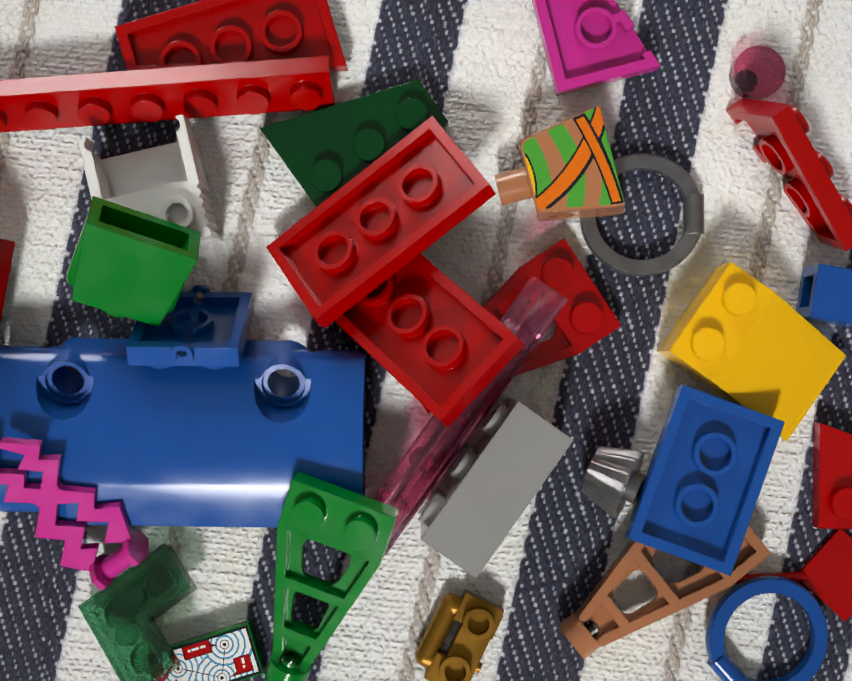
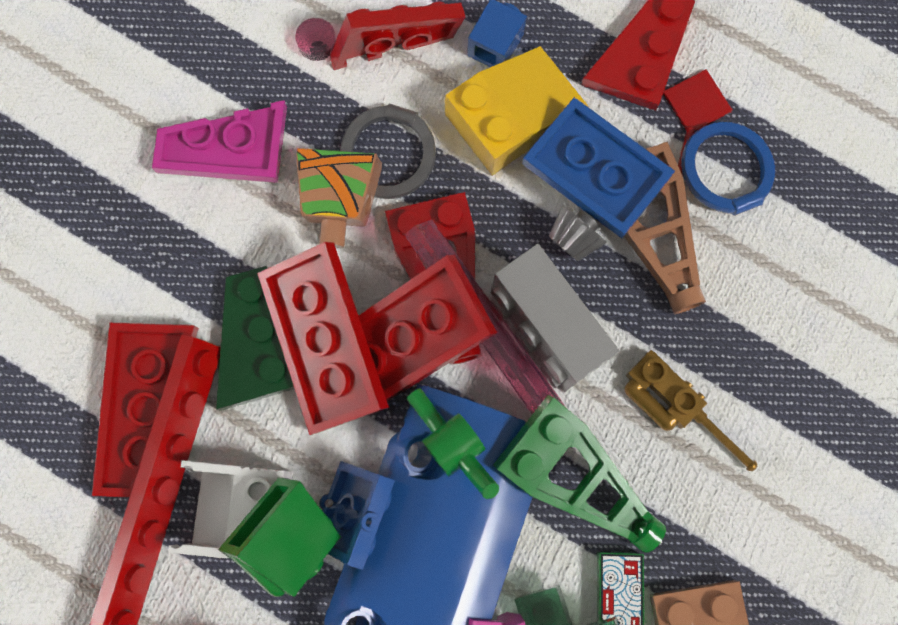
camera: 75 degrees left, 10 degrees down
none -> green piece [407,388,499,499]

